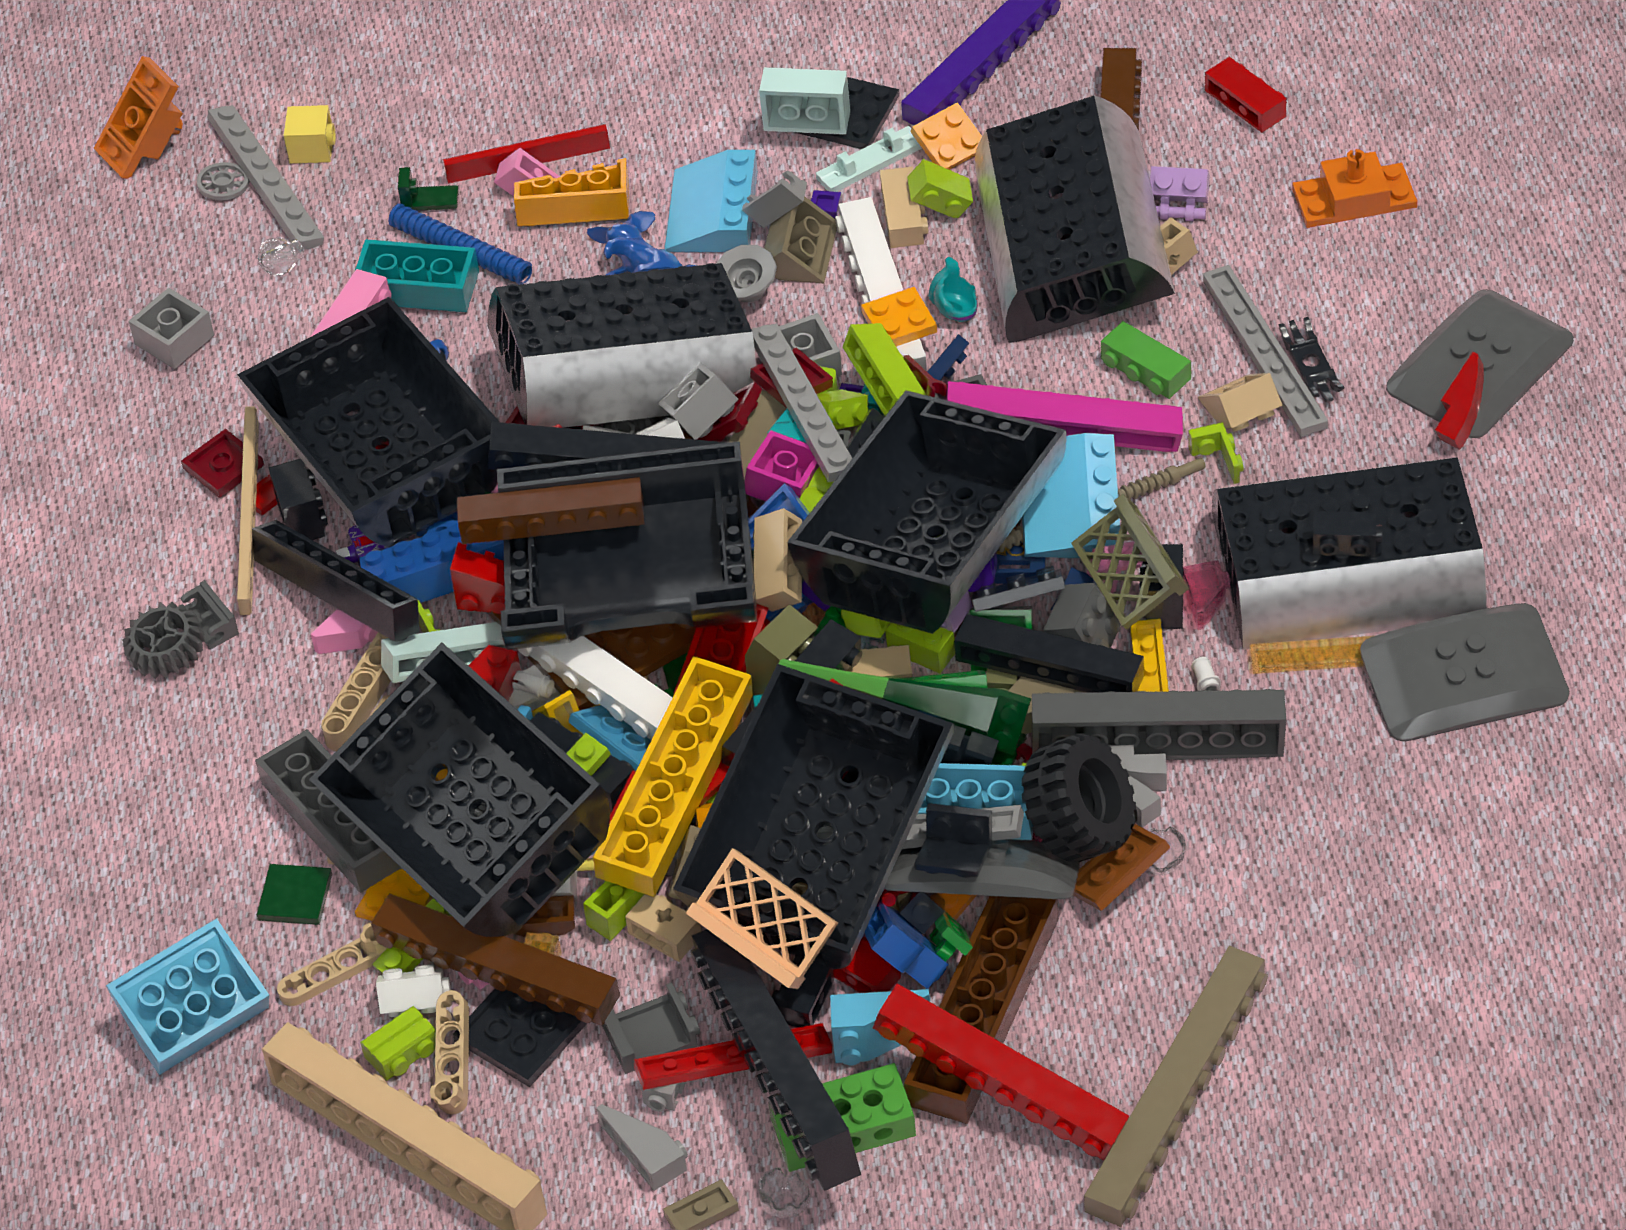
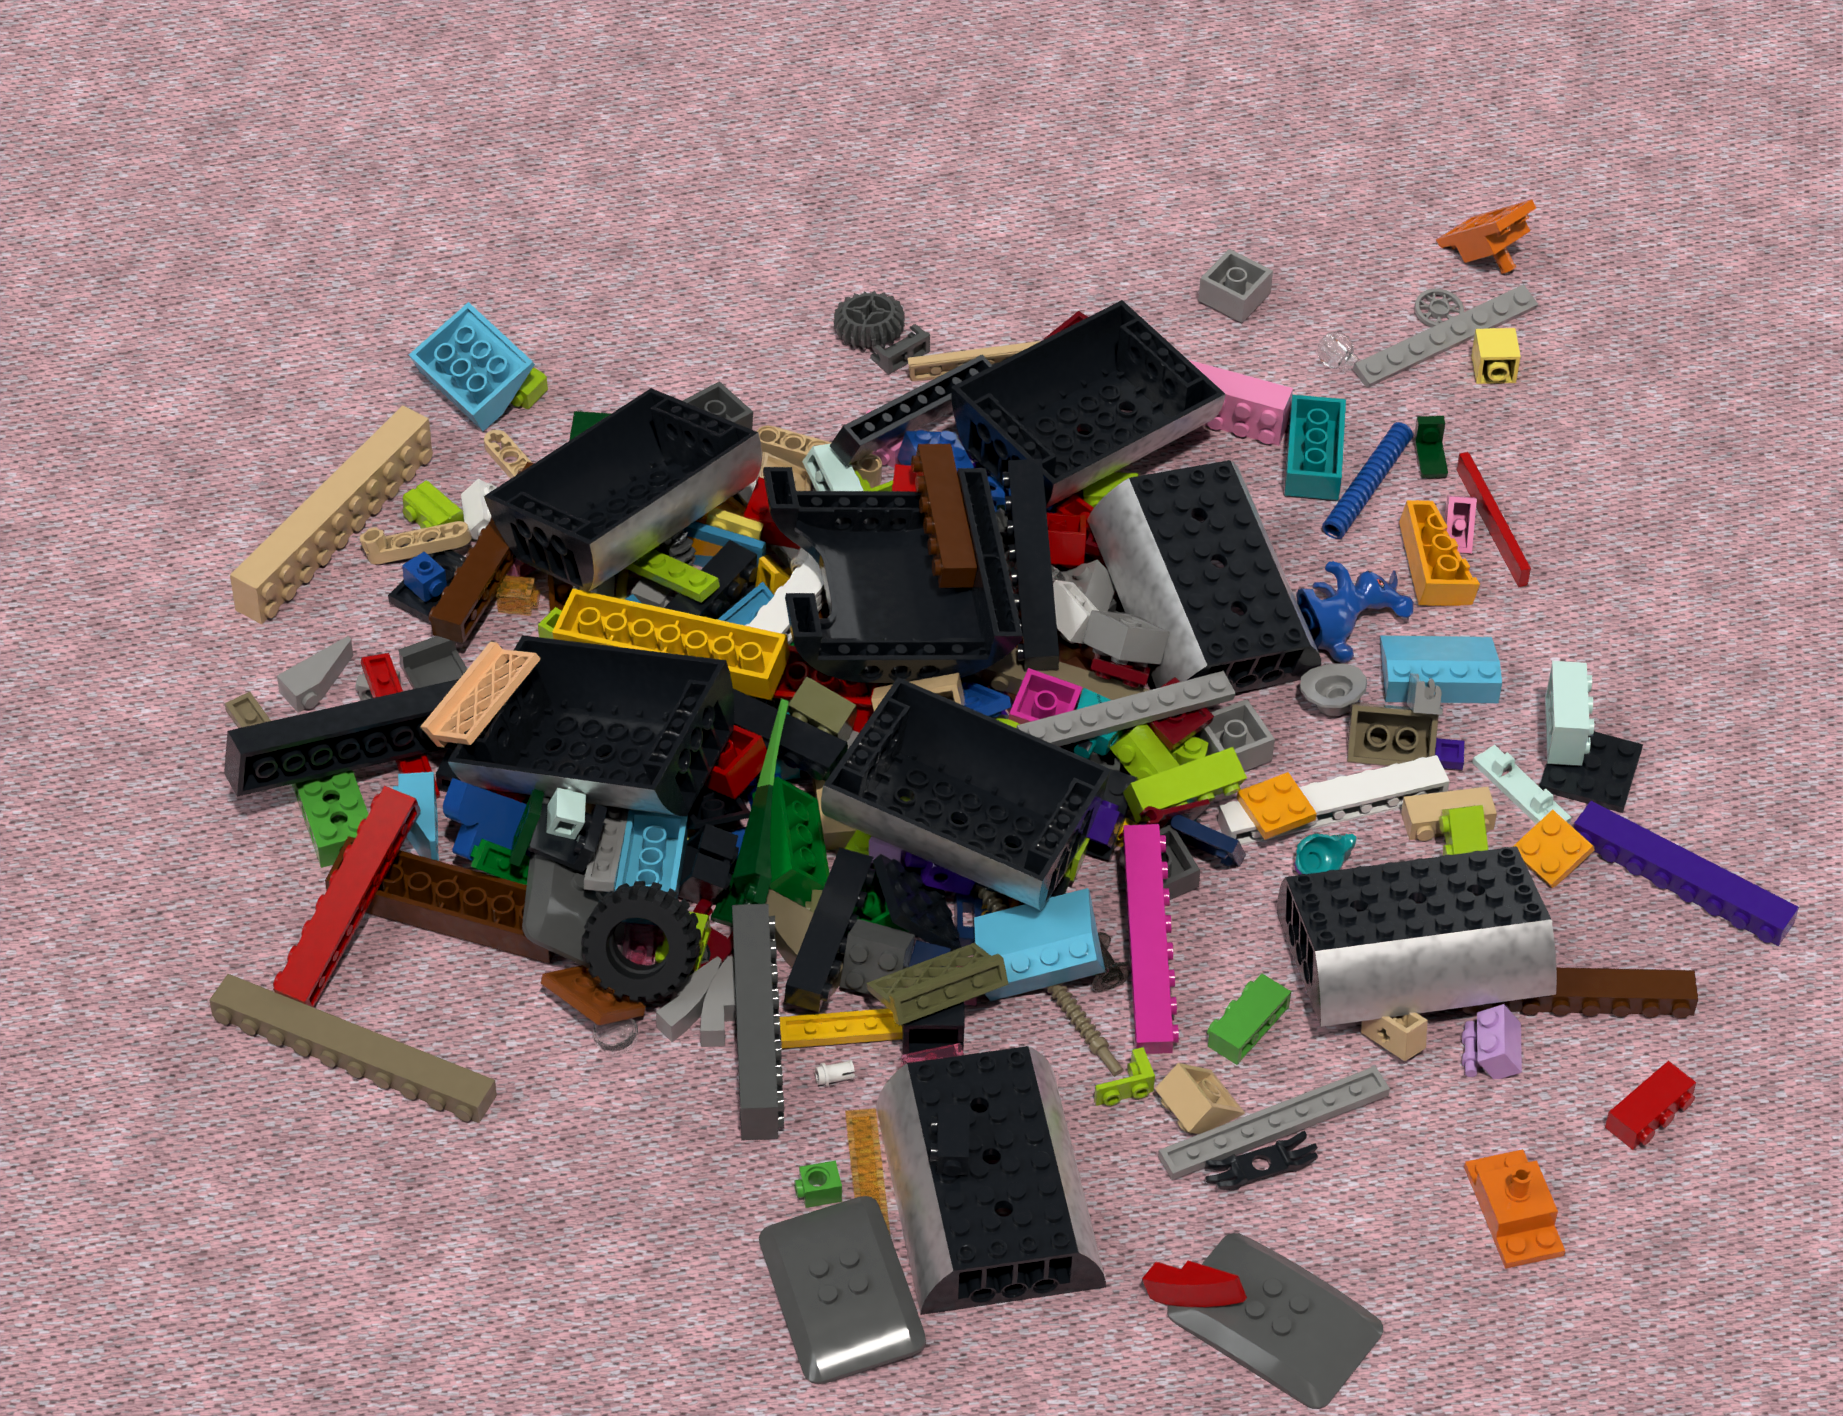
camera: 80 degrees right, 0 degrees up
none -> blue brick [402,551,447,602]
none -> dark green tile [509,789,544,867]
none -> light aqua brick [546,788,586,840]
none -> bright green brick [794,1160,842,1208]

